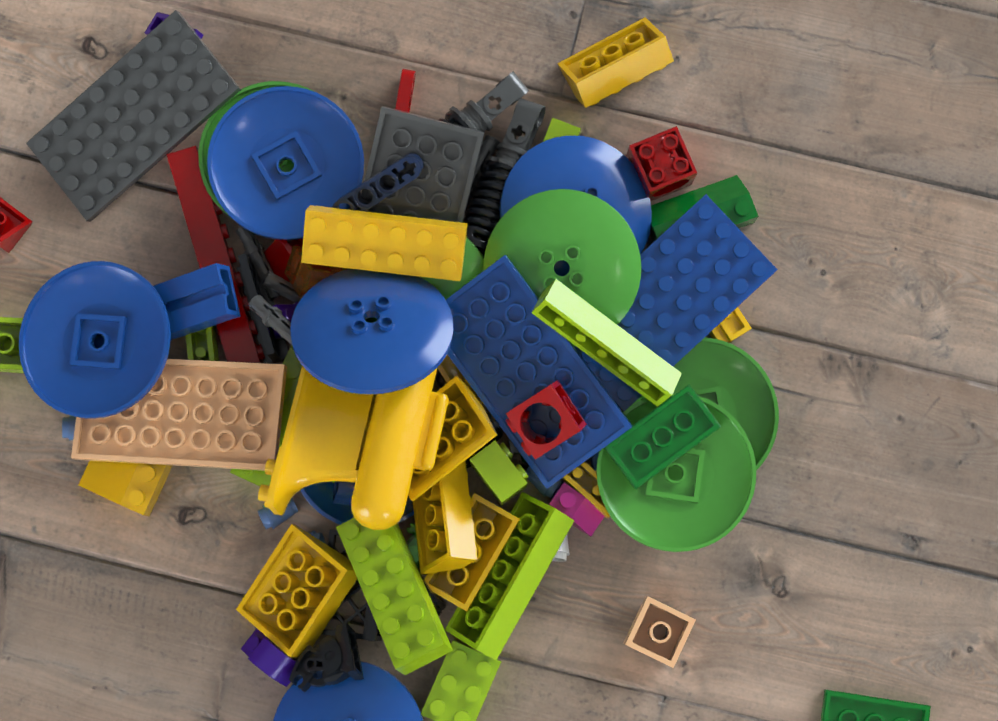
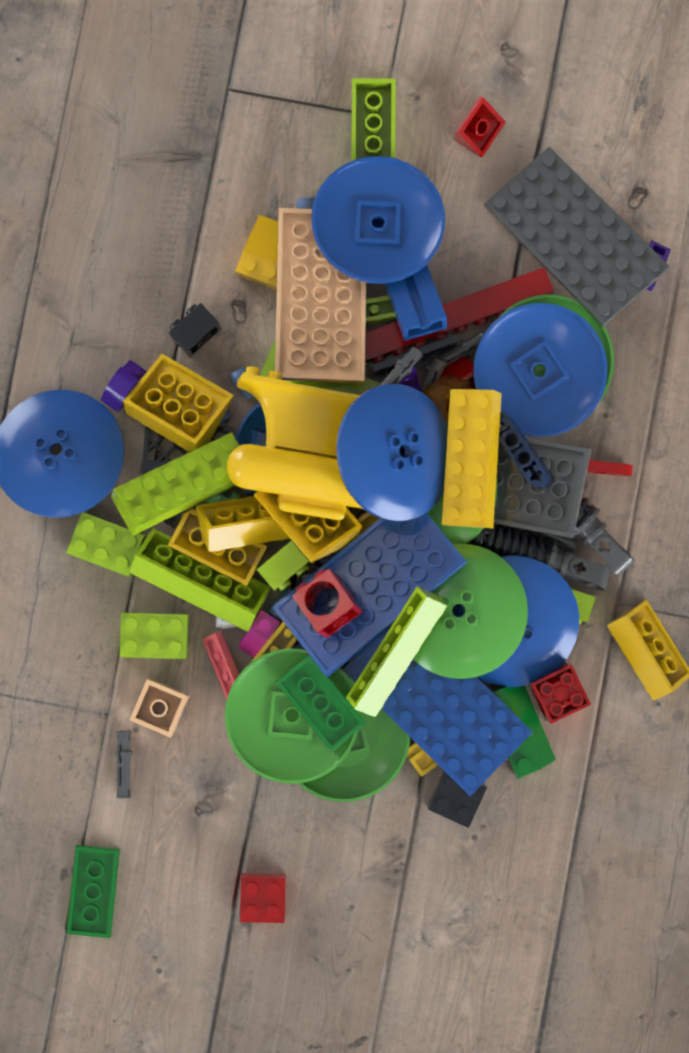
camera: 85 degrees right, 5 degrees up
black piece [289,622,364,692] -> none
none -> dark grey pin [115,731,133,799]
none -> lime brick [120,613,190,659]
none -> black brick [168,303,222,358]
none -> coral plate [202,631,239,699]
none -> red brick [240,873,286,923]
none -> black brick [427,770,487,828]

